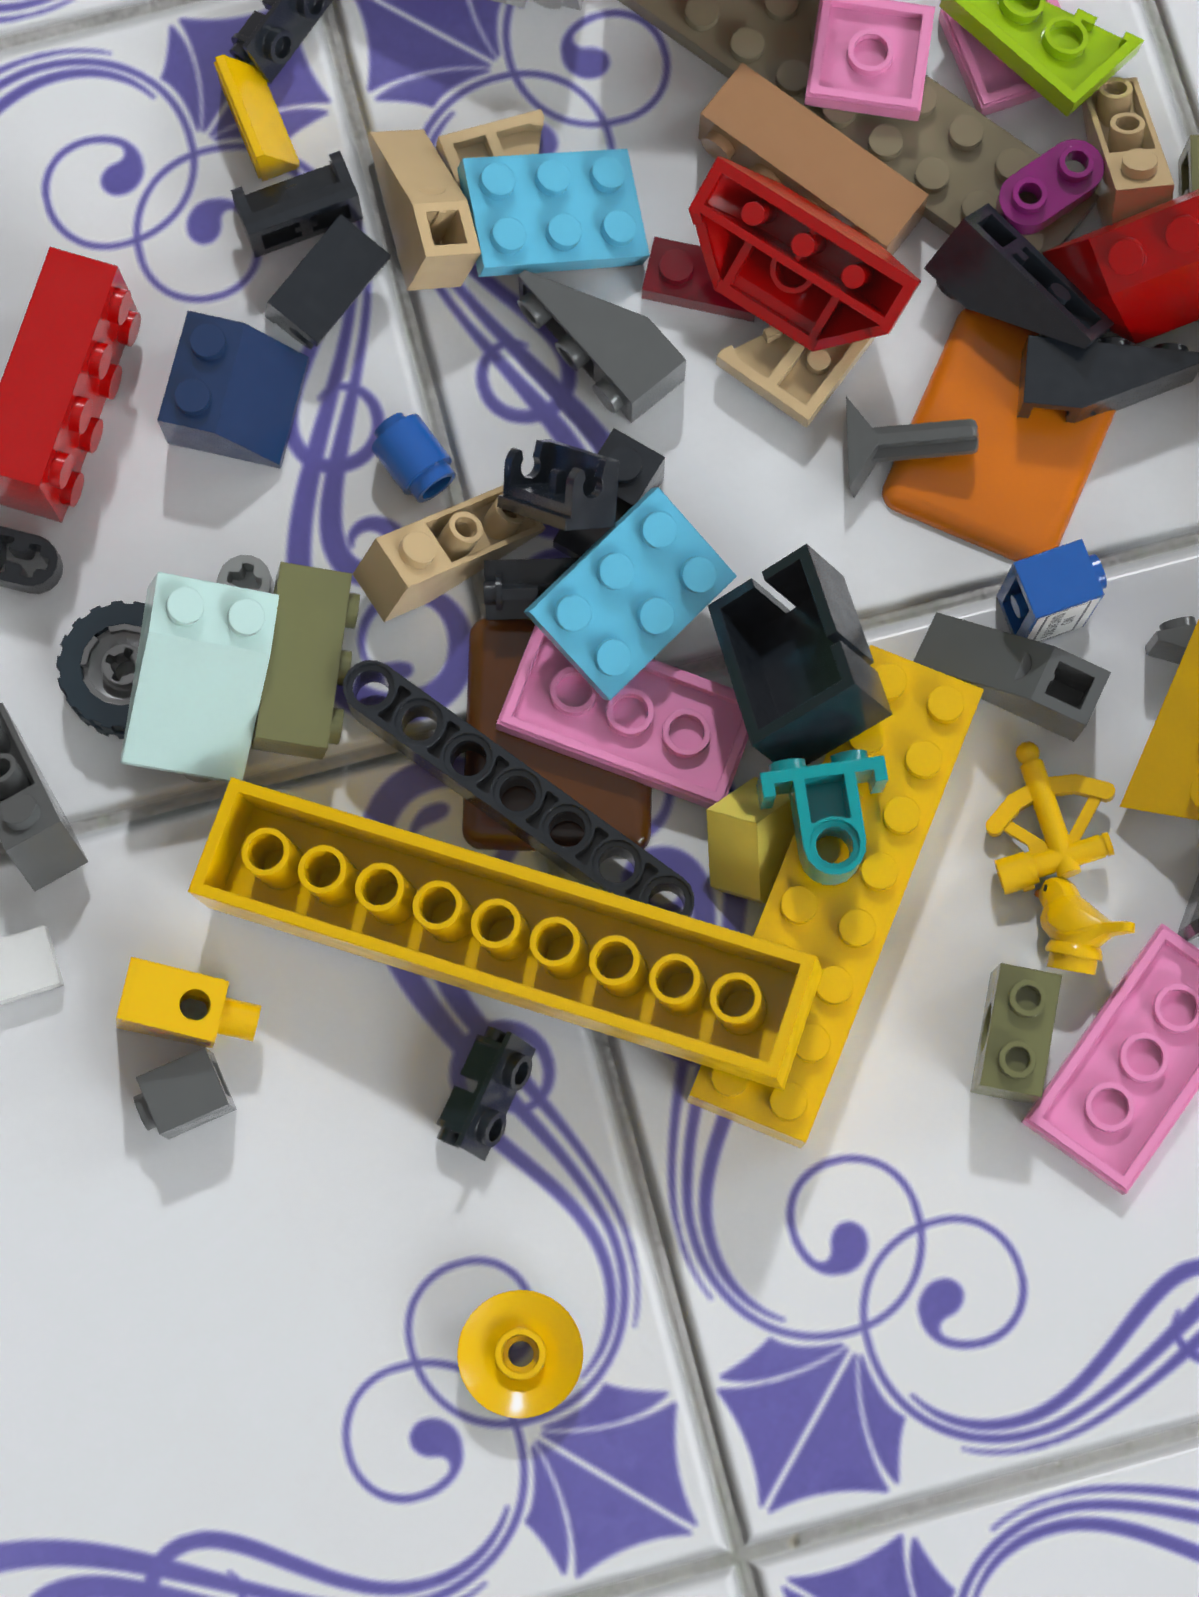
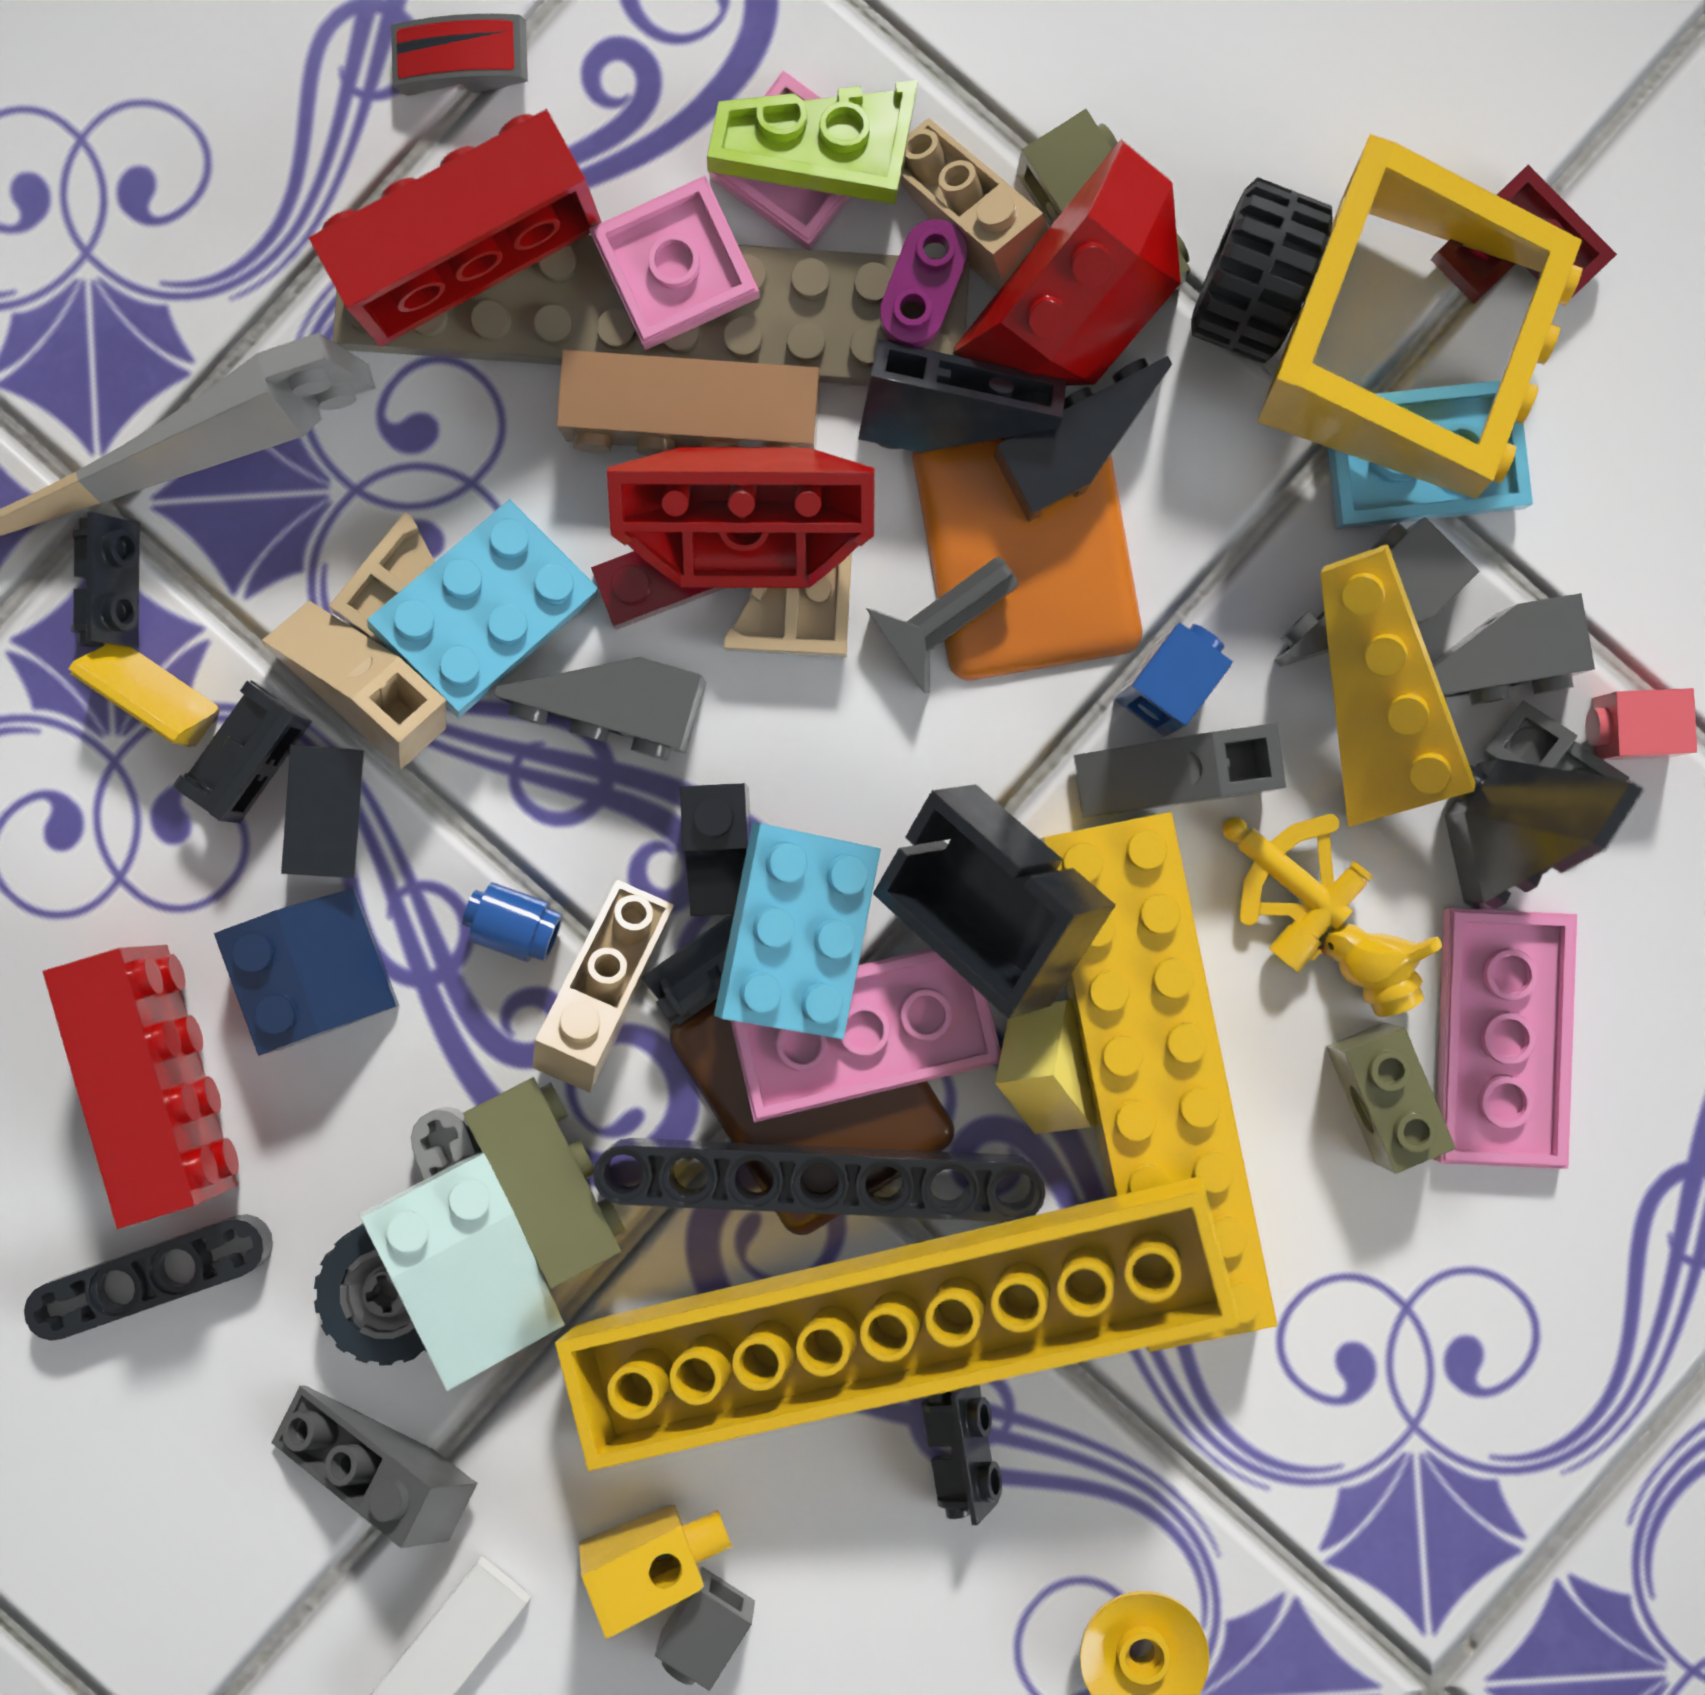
camera: 30 degrees left, 10 degrees up
black hinge [497,439,619,531] -> none
teal pin [756,749,888,885] -> none

